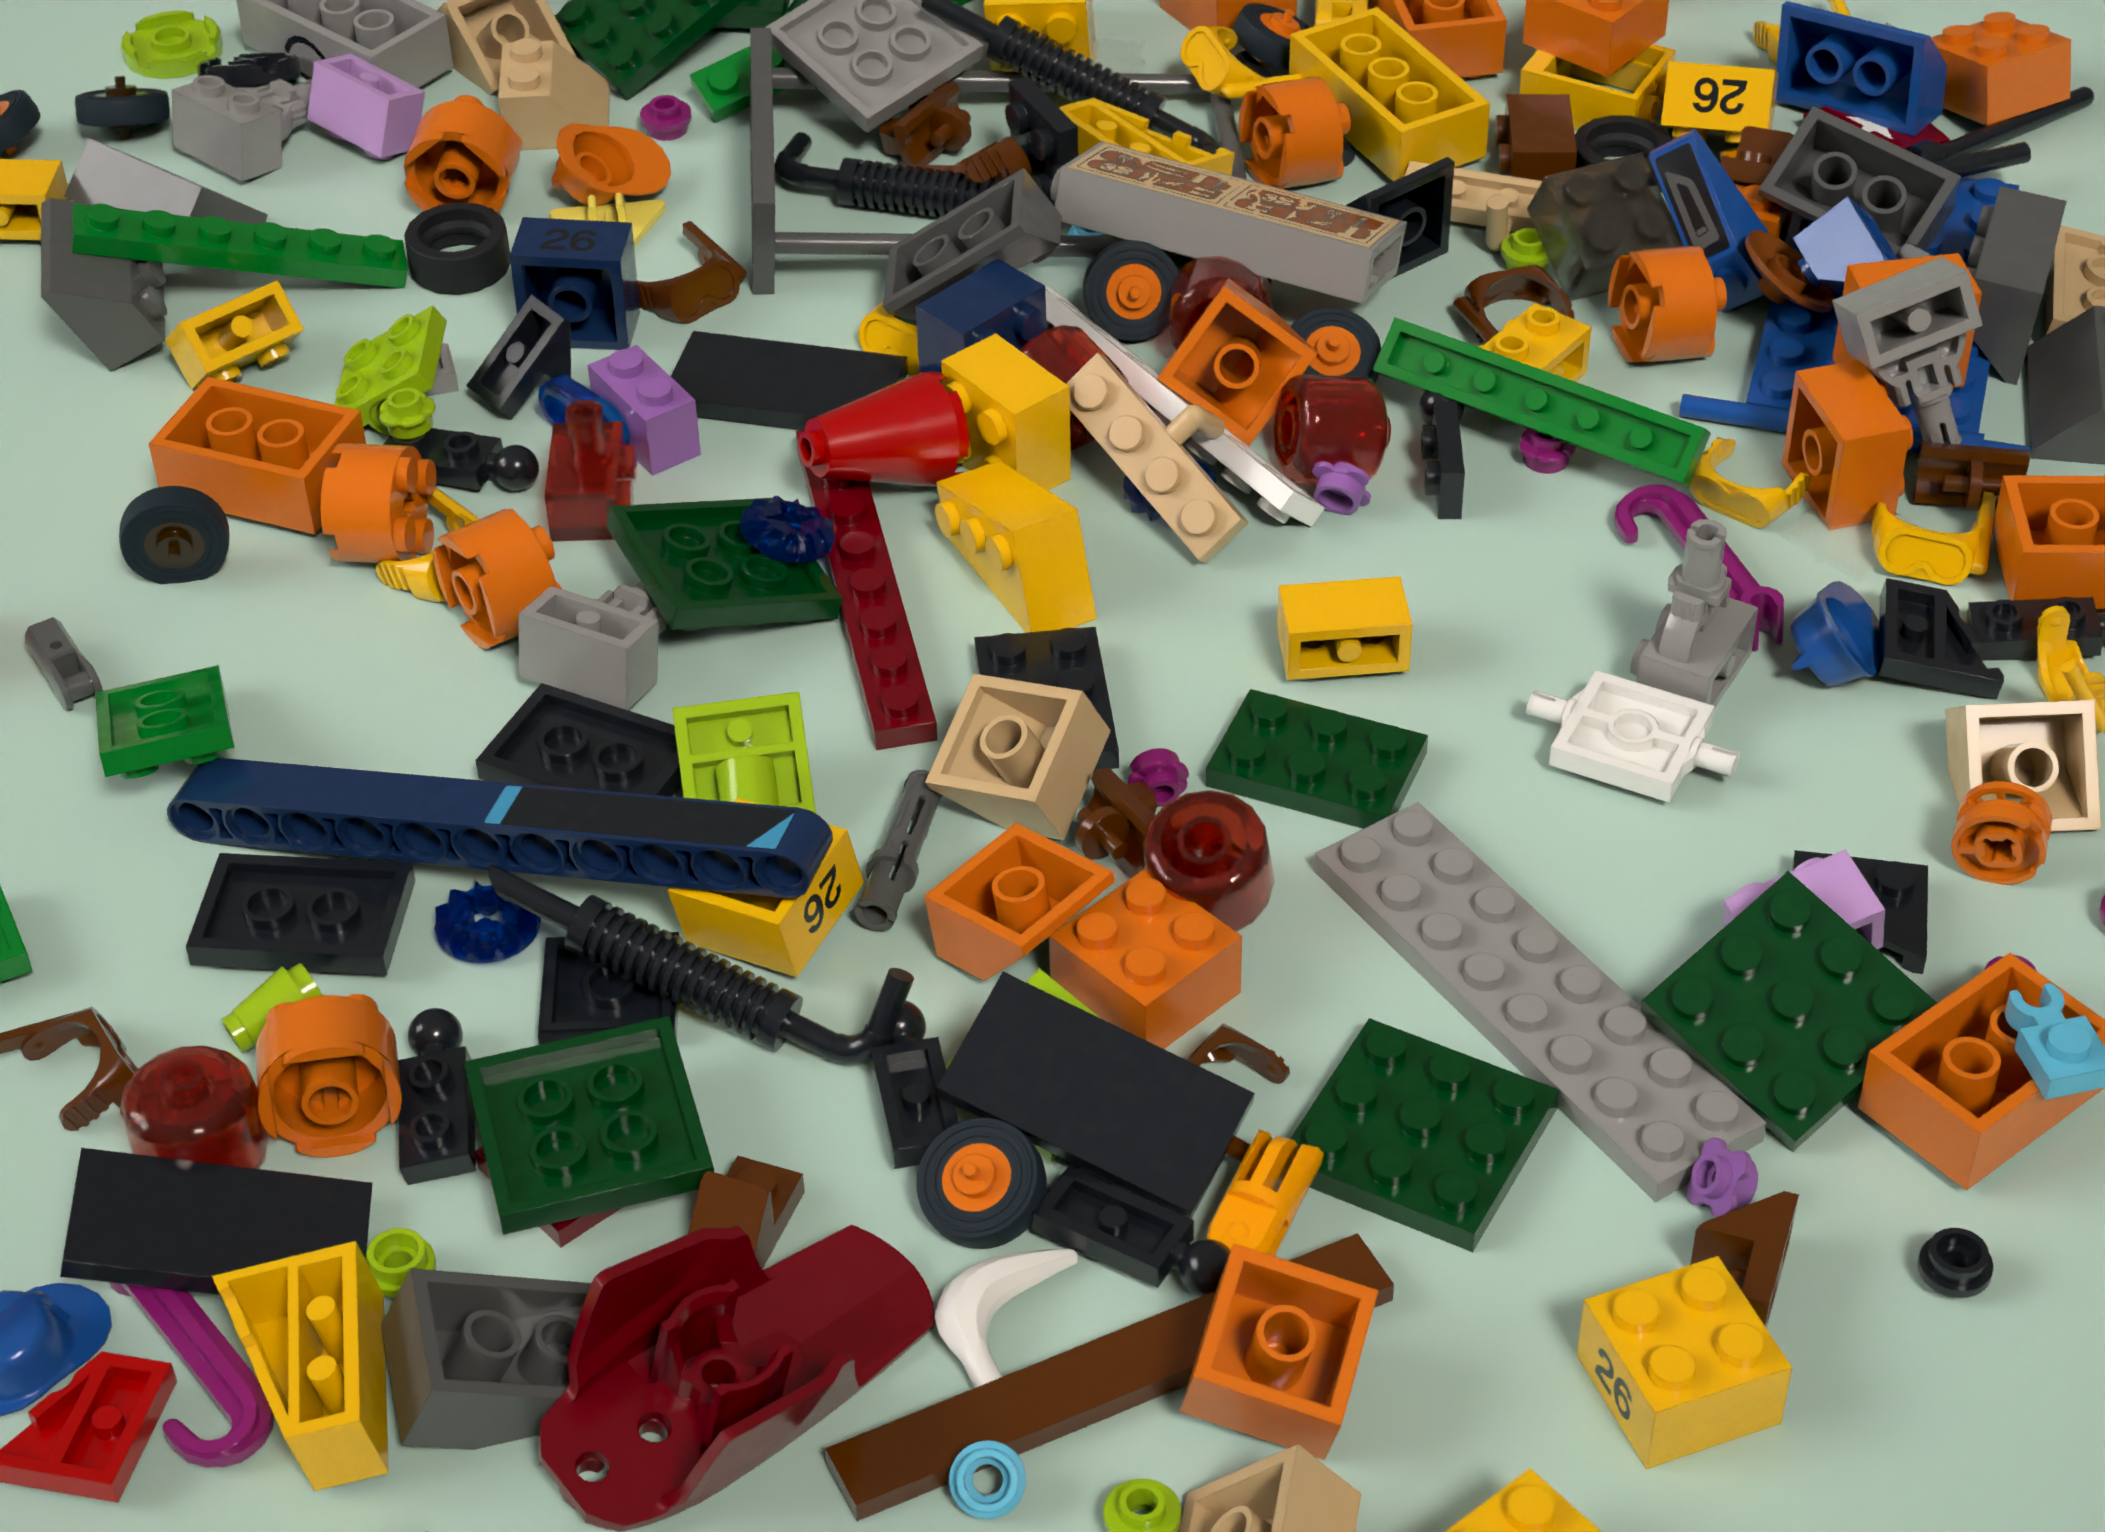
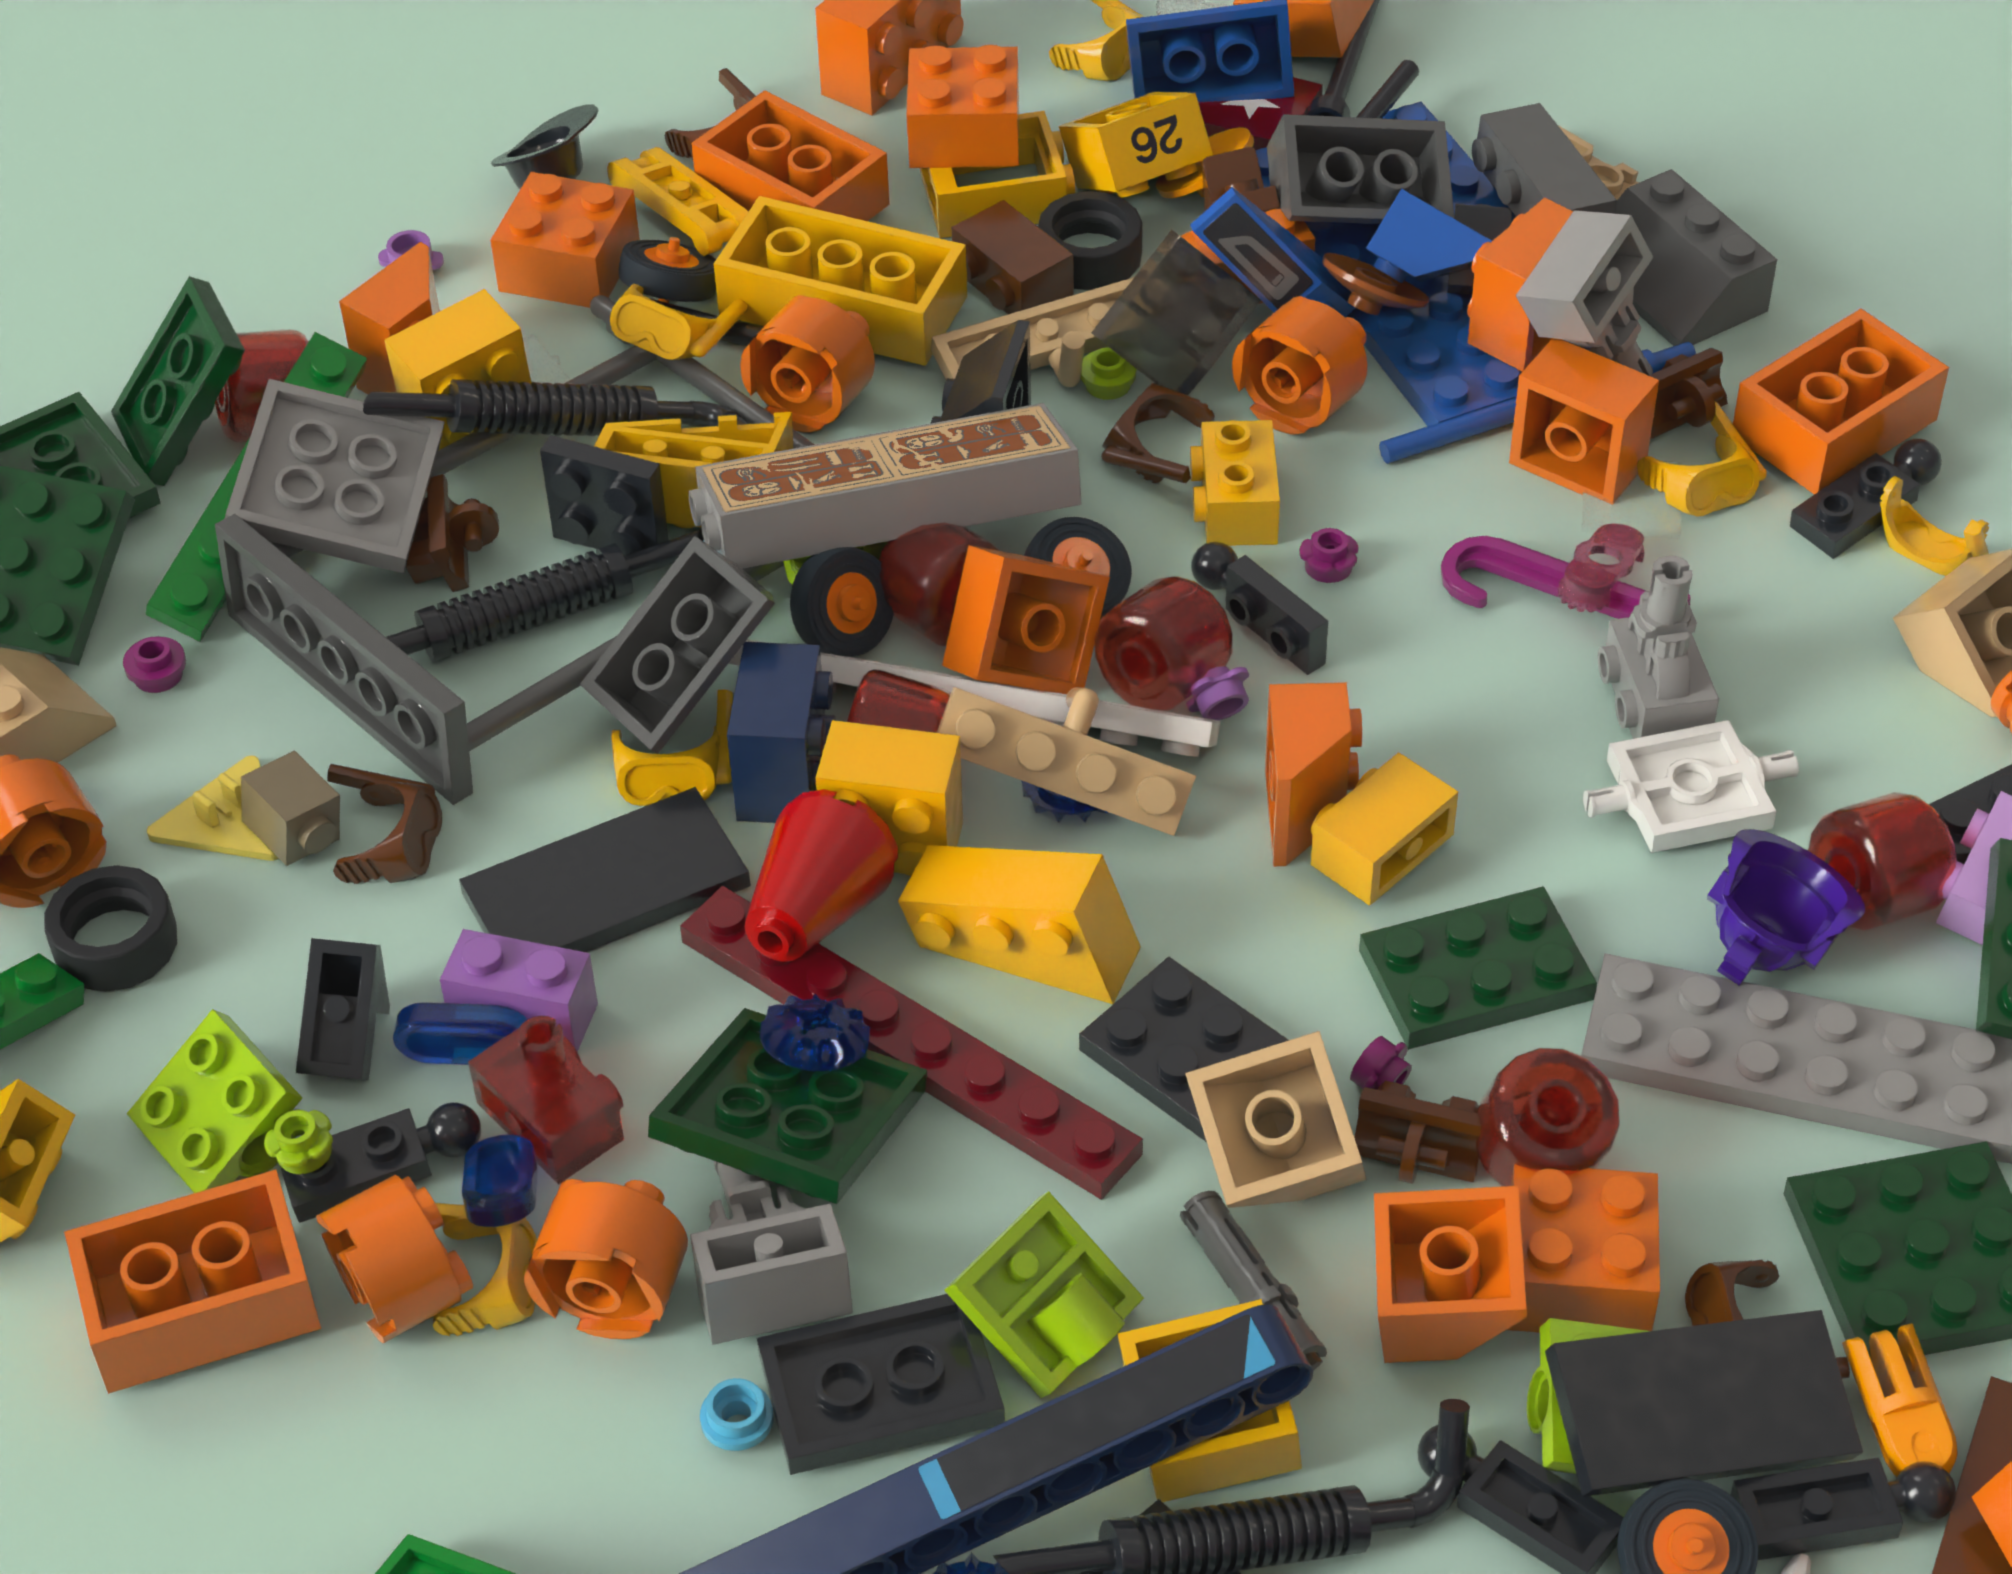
camera: 40 degrees left, 5 degrees up
black wheel [119,486,229,585] -> none
dark blue brick [510,217,640,350] -> none
orange piece [551,124,671,206] -> none
reddish brown helmet [912,136,1032,184] -> none
green plate [1373,317,1711,488] -> none
yellow helmet [1689,437,1811,528] -> none
blue piece [1790,581,1879,686] -> none
black wing [1878,578,2004,699] -> none
none -> dark tan brick [241,750,340,866]
none -> clear blue tile [462,1135,538,1227]
none -> medium azure plate [700,1378,774,1451]
none -> orange slope [1265,682,1362,867]
none -> clear pink piece [1558,523,1645,613]
none -> dark purple helmet [1707,829,1865,986]
none -> clear red head [1808,792,1957,930]

